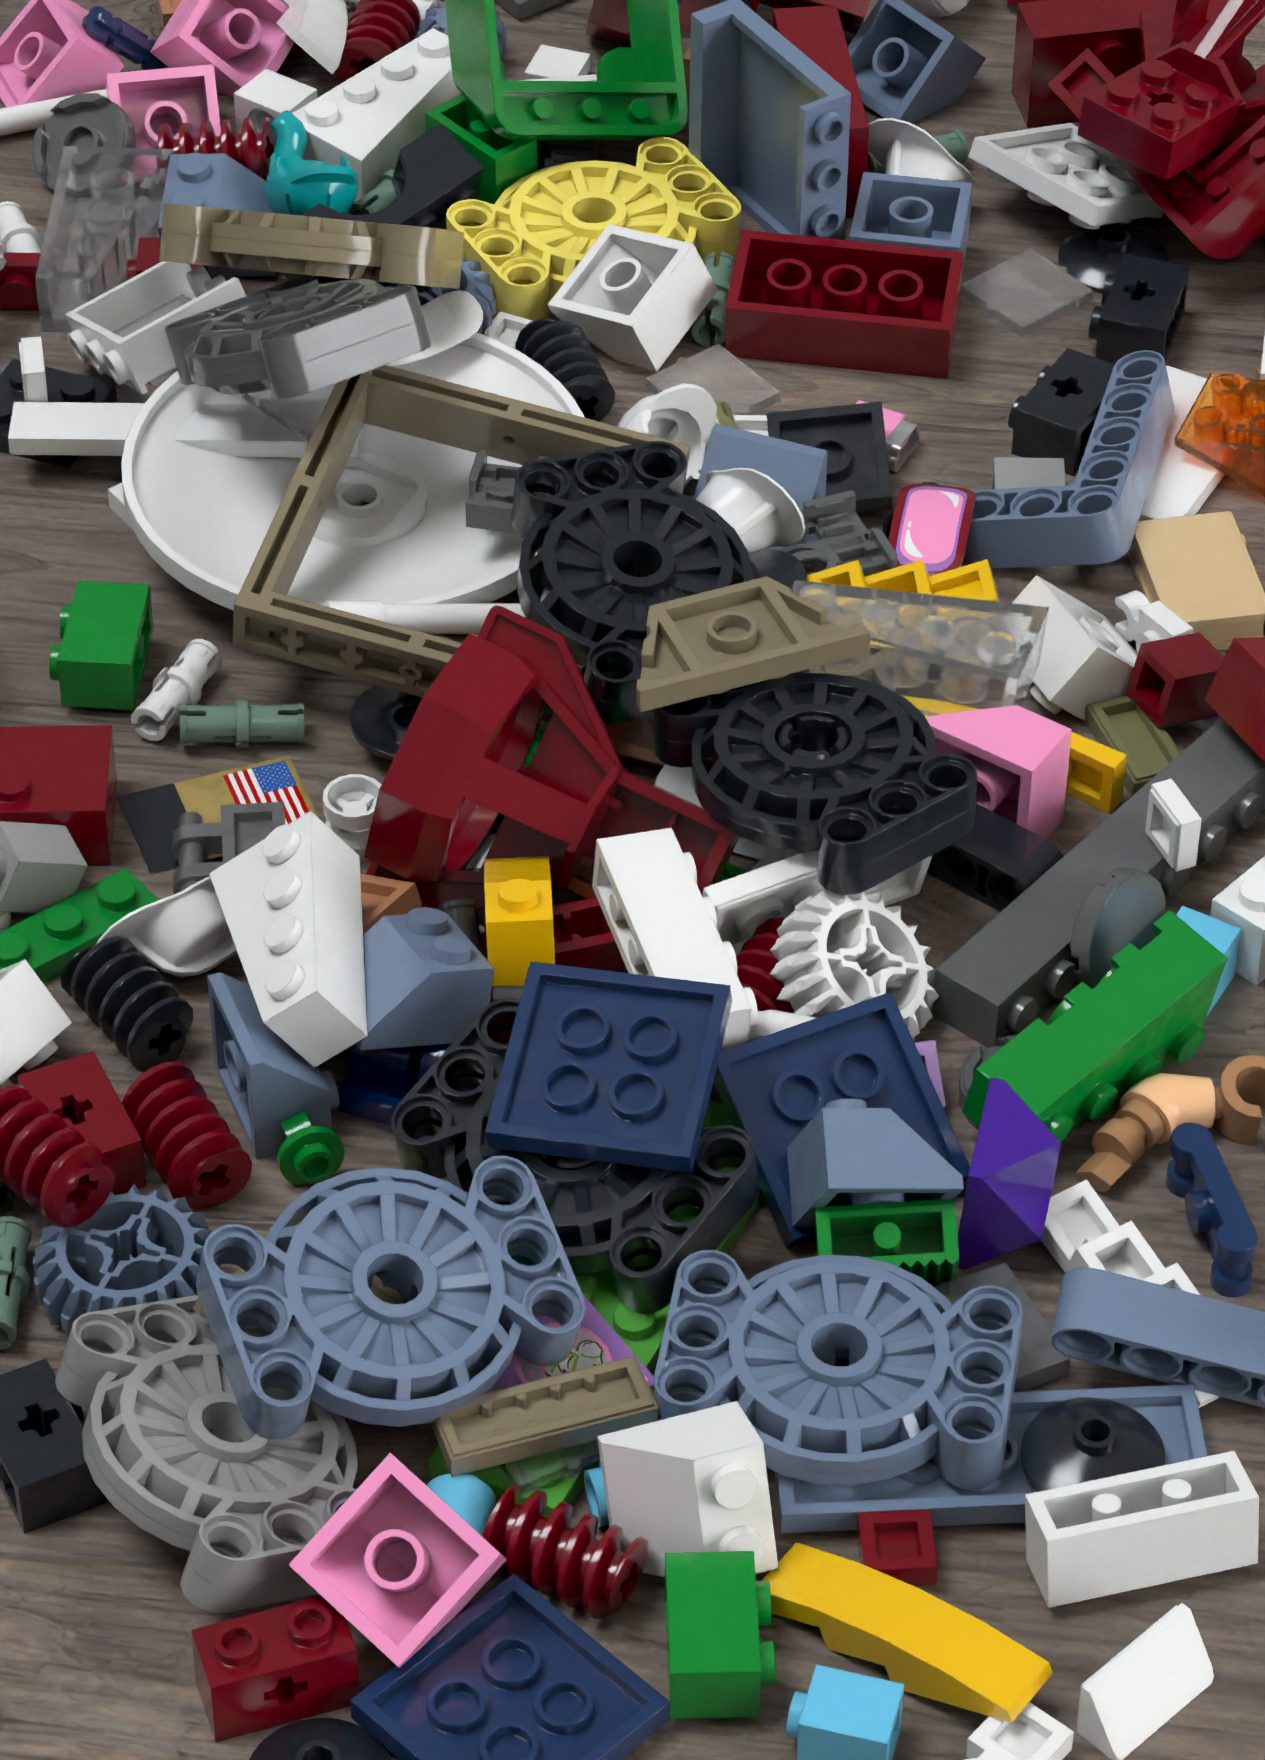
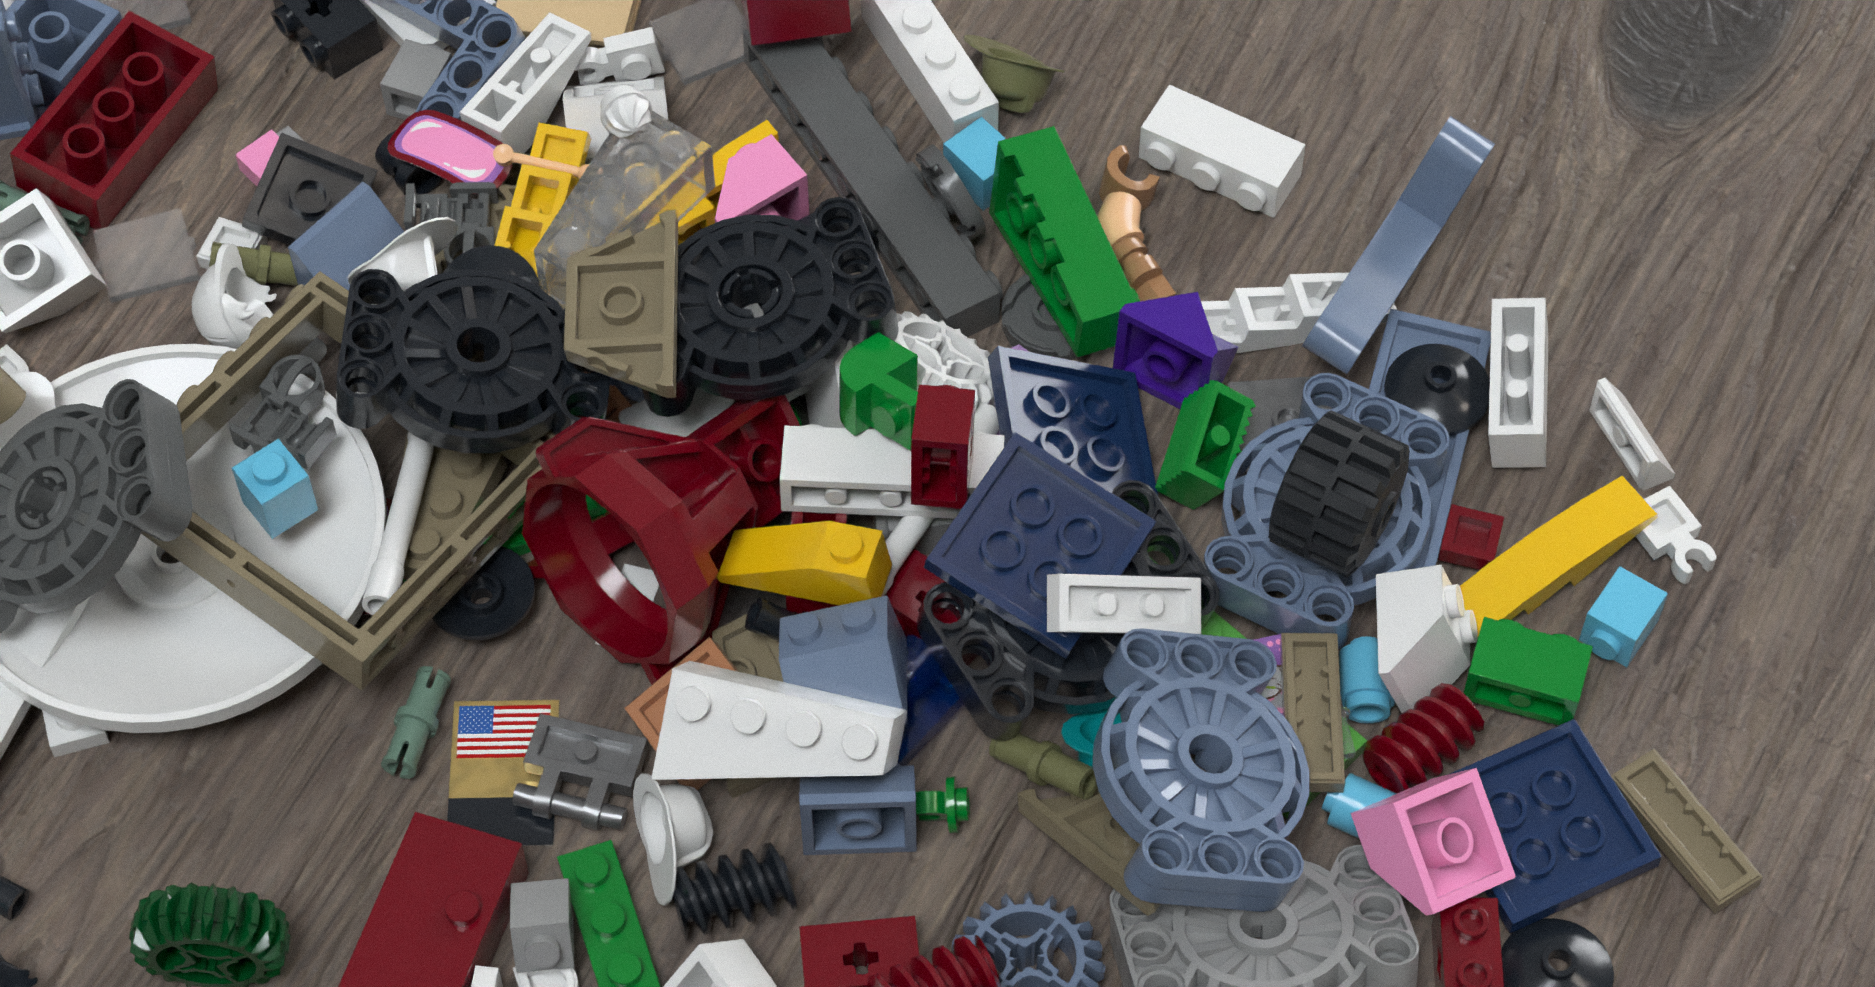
camera: 70 degrees left, 15 degrees up
green brick [49,580,154,710] -> none
dark red piece [122,1061,252,1209] -> none
white pin [131,639,222,741] -> none
white wheel [323,774,382,863] -> none
black piece [515,318,615,422] -> none
sand blue slope [787,1099,964,1227] -> none
olive tile [1084,695,1181,797] -> none
dark red brick [1125,632,1224,728] -> none
white tile [1145,778,1202,872] -> none
dark blue plate [1166,1123,1258,1298] -> none
none -> medium azure brick [232,439,318,539]
none -> white slope [460,12,591,153]
none -> light nougat hinge [493,144,598,184]
none -> white plate [600,85,652,140]
none -> green brick [839,332,918,451]
none -> dark red brick [911,385,975,509]
none -> white plate [1047,574,1201,634]
none -> black wheel [1268,410,1410,578]

